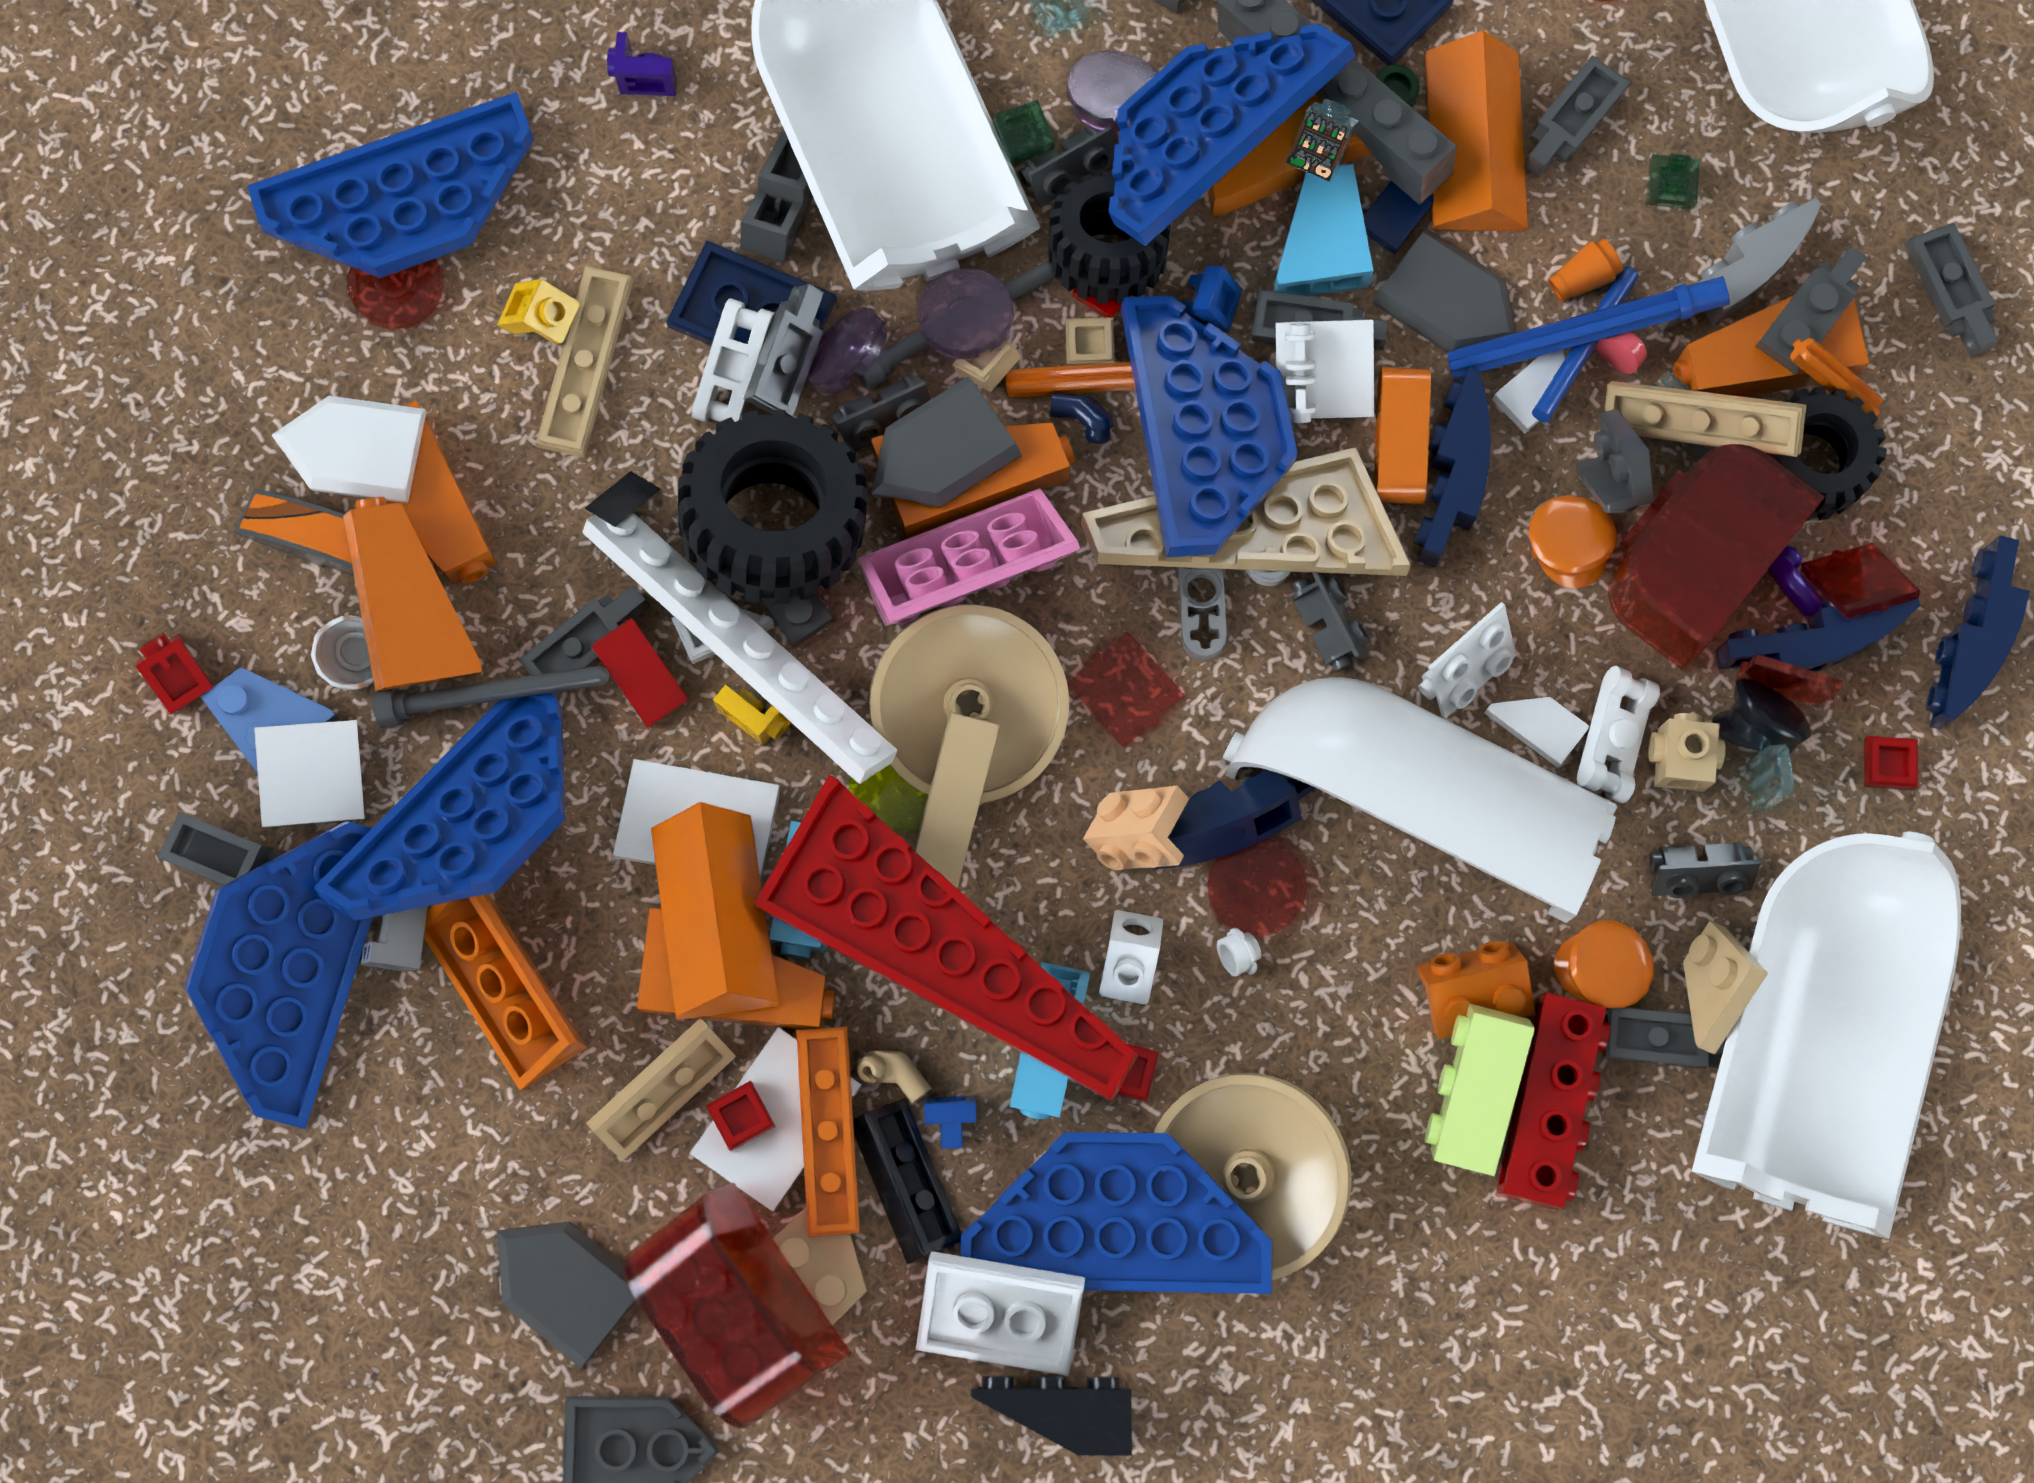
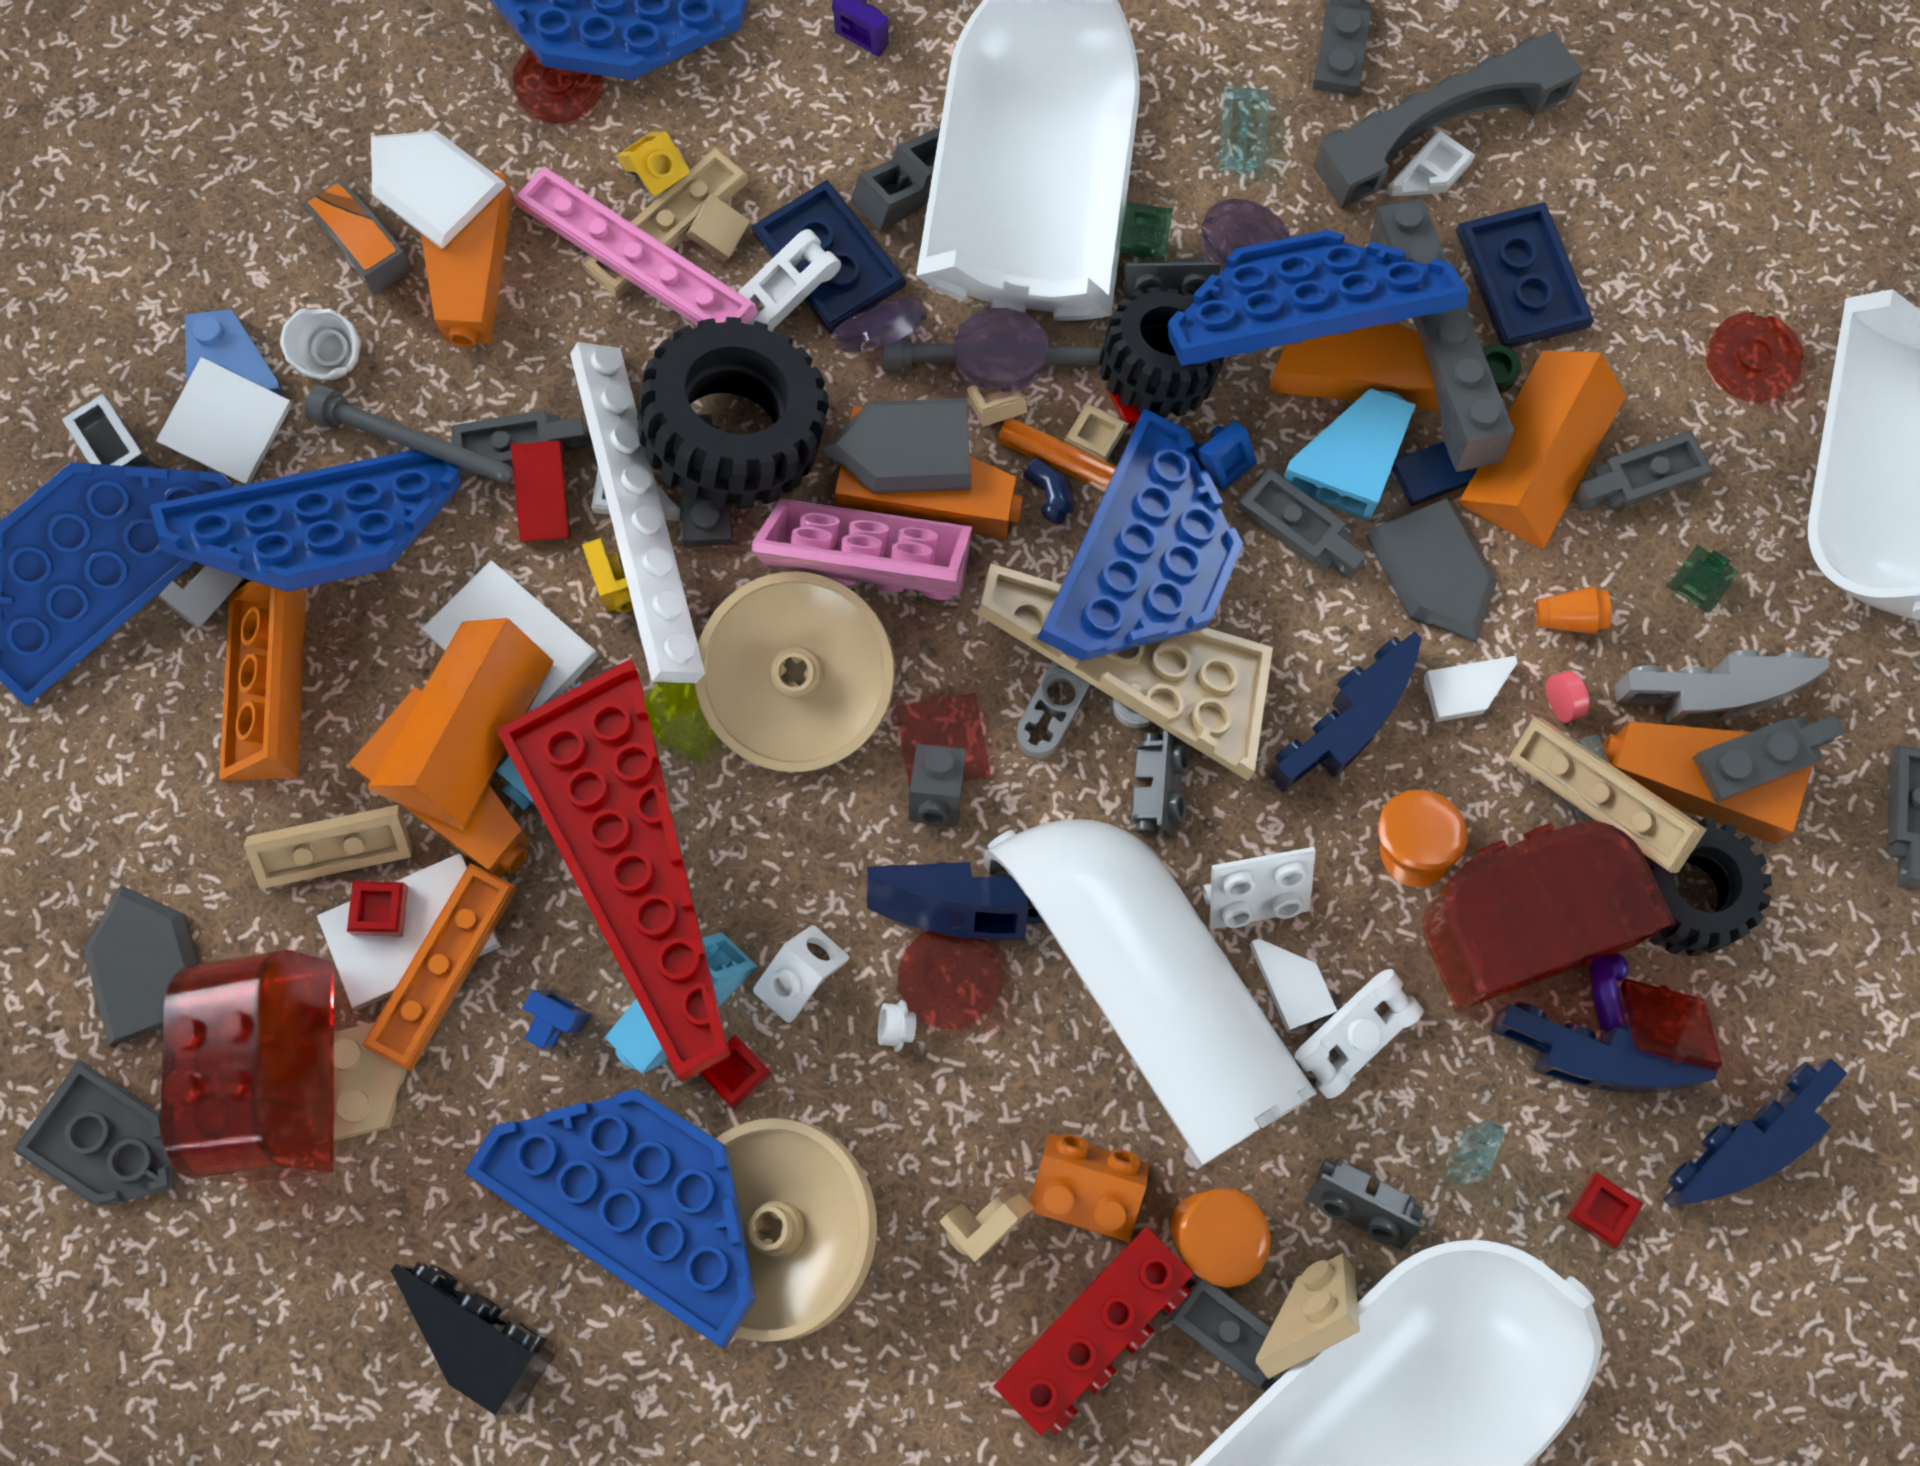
camera: 30 degrees right, 5 degrees down
red bracket [135,633,213,714] -> none
orange slope [343,497,483,692] -> none
black sticker [585,471,661,527] -> none
dark grey hinge [743,283,824,417] -> none
dark grey hinge [831,375,931,452] -> none
black slope [854,1098,962,1264] -> none
tan arm [857,1050,932,1104] -> none
tan tile [914,712,1000,888] -> none
white tile [916,1251,1085,1376] -> none
light nougat bracket [1083,786,1189,871] -> none
white hinge [1276,319,1374,423] -> none
brick [1285,99,1359,182] -> none
orange beam [1373,366,1431,505] -> none
yellowish green brick [1425,1003,1535,1176] -> none
blue axle [1447,276,1730,378] -> none
blue bar [1532,267,1639,422] -> none
dark grey bracket [1576,409,1654,513] -> none
tan brick [1648,713,1725,792] -> none
black piece [1712,678,1811,756] -> none
clear red piece [1735,654,1843,707] -> none
orange axle [1790,338,1883,416] -> none
none -> bright pink tile [514,166,758,326]
none -> tan tile [686,194,750,262]
none -> dark grey bracket [909,744,966,827]
none -> tan bracket [940,1192,1034,1262]

